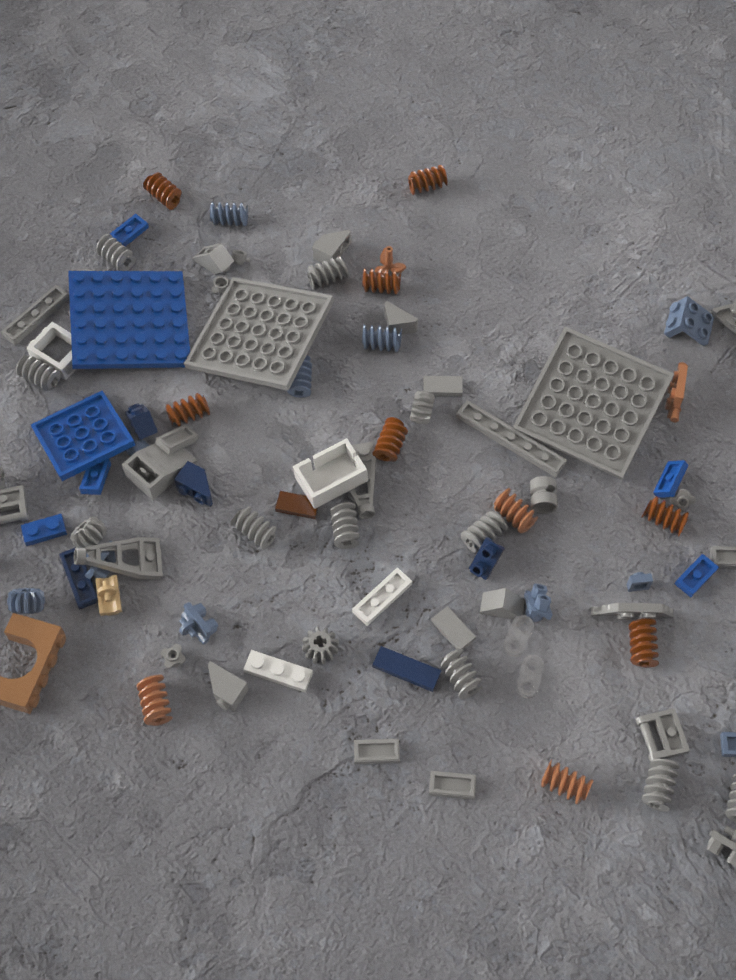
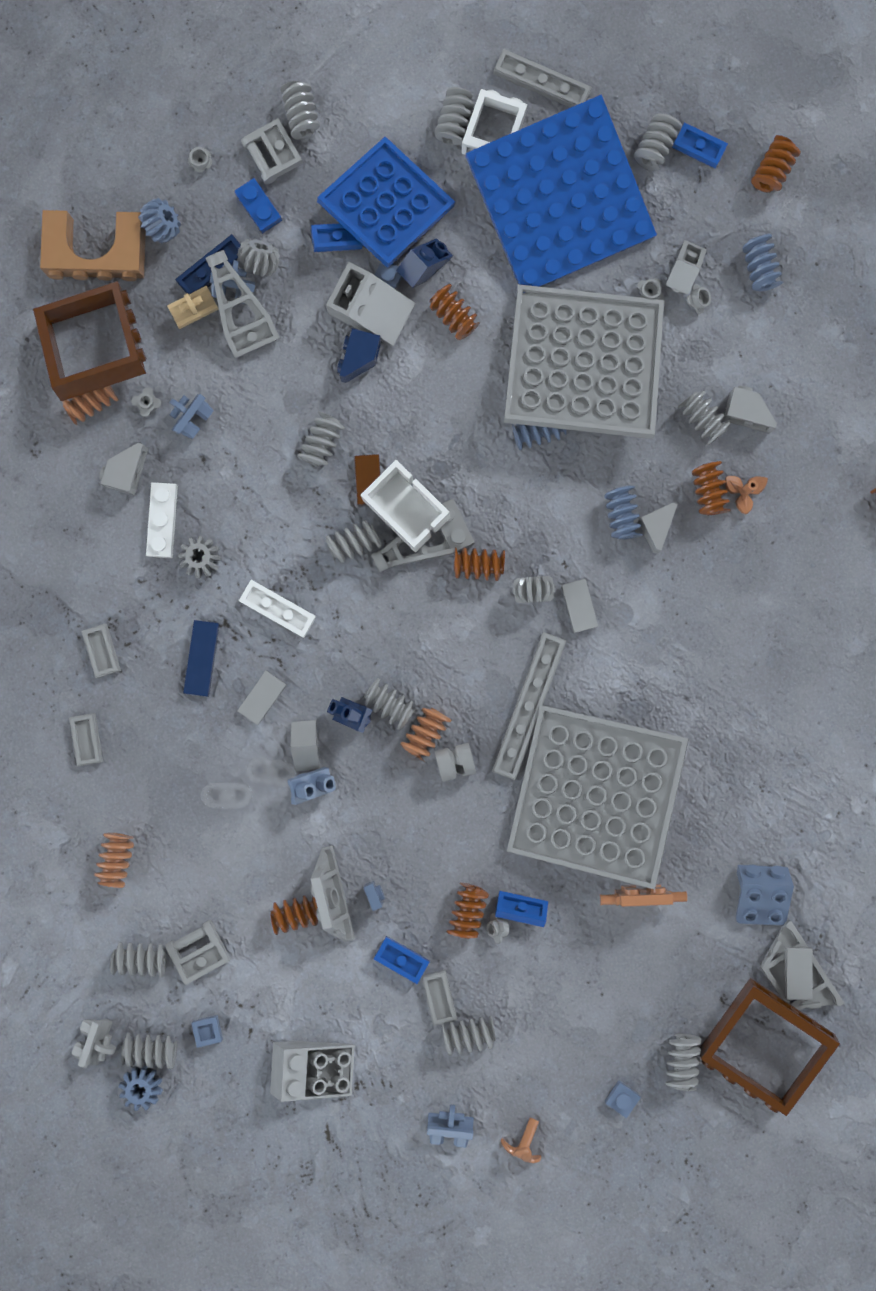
camera: 75 degrees right, 25 degrees up
light grey tile [155,424,199,455] -> none
light grey piece [441,648,482,699] -> none
none -> reddish brown window [33,281,147,401]

